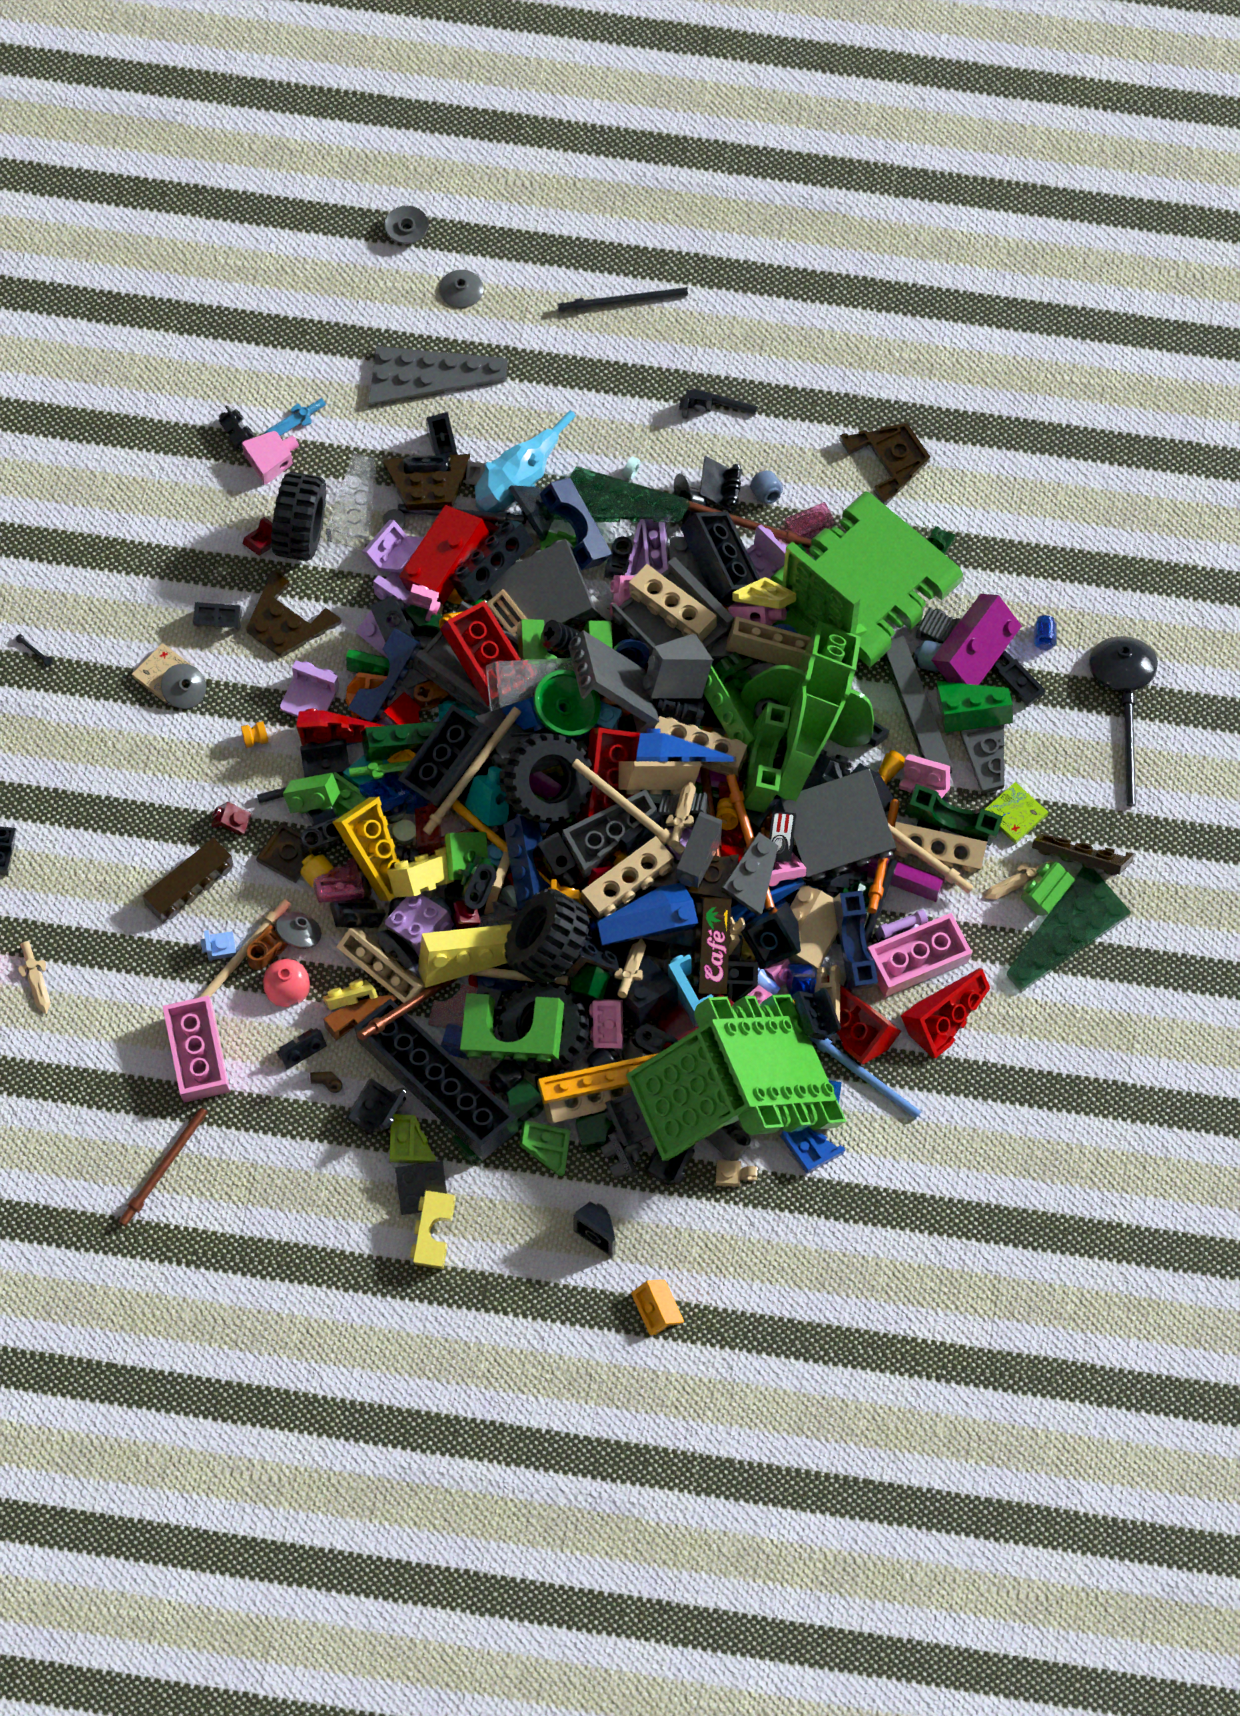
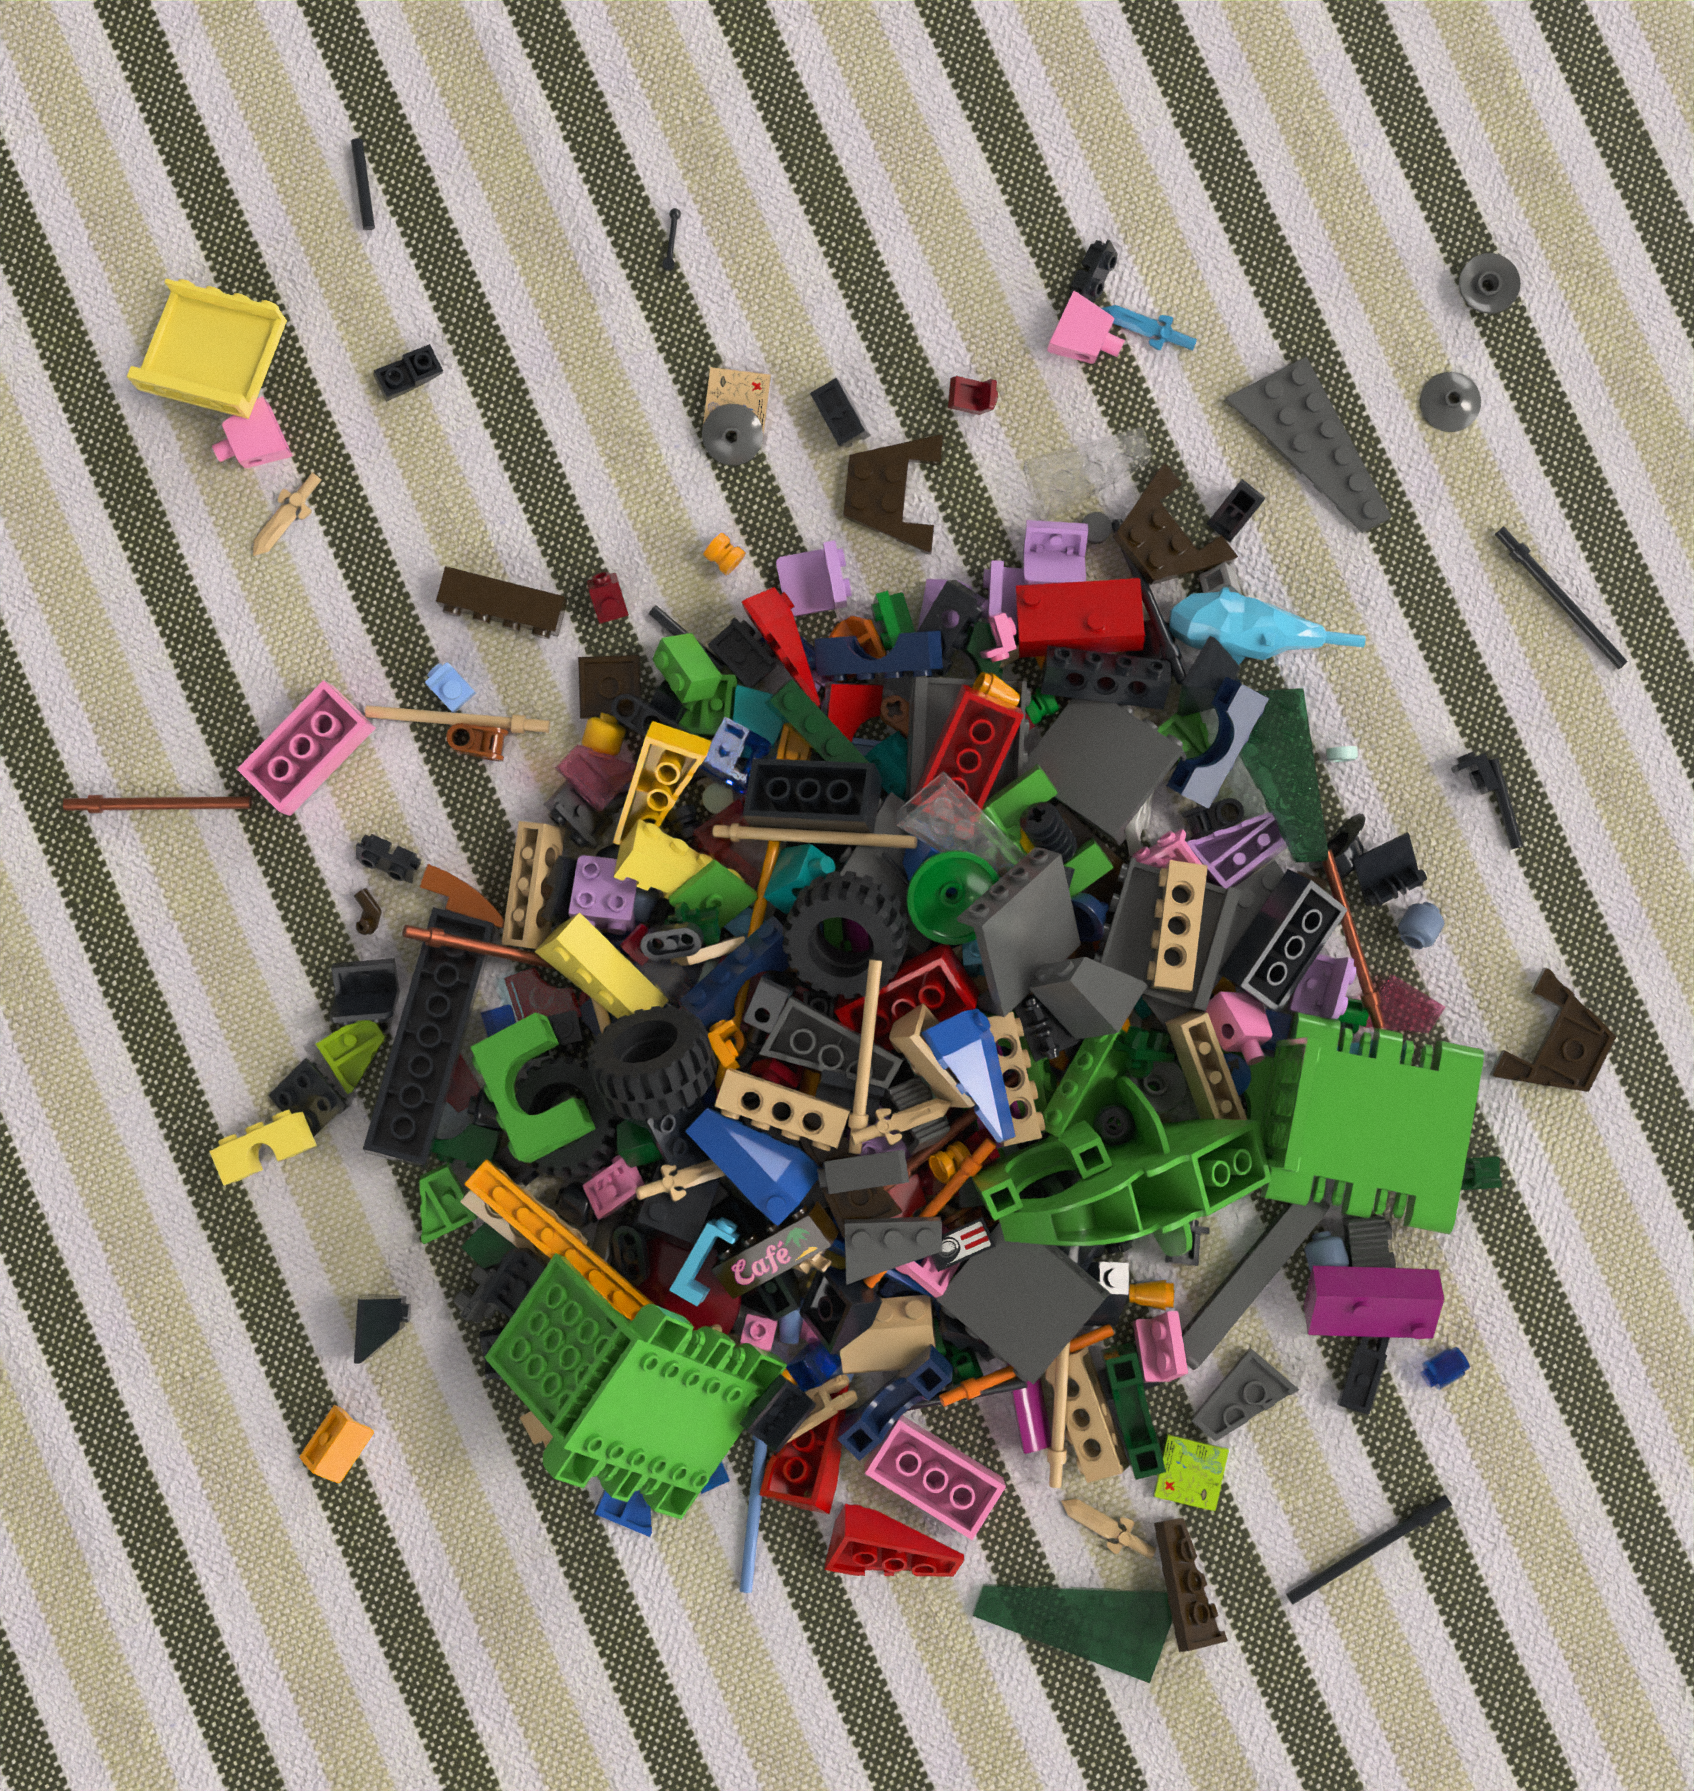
camera: 55 degrees right, 20 degrees up
coral cylinder [263,959,310,1007] -> none
black tyre [271,471,327,561] -> none
dark grey dish [276,912,322,949] -> none
light yellow wing [323,979,378,1010] -> none
bright green sword [349,760,411,779] -> none
black plate [404,456,449,474] -> none
tan tile [487,589,527,637] -> none
light yellow wing [732,577,796,609] -> none
lavender plate [874,909,928,941] -> none
green wedge [937,681,1013,733] -> none
bright green brick [1021,861,1075,916] -> none
black dish [1089,636,1158,691] -> none

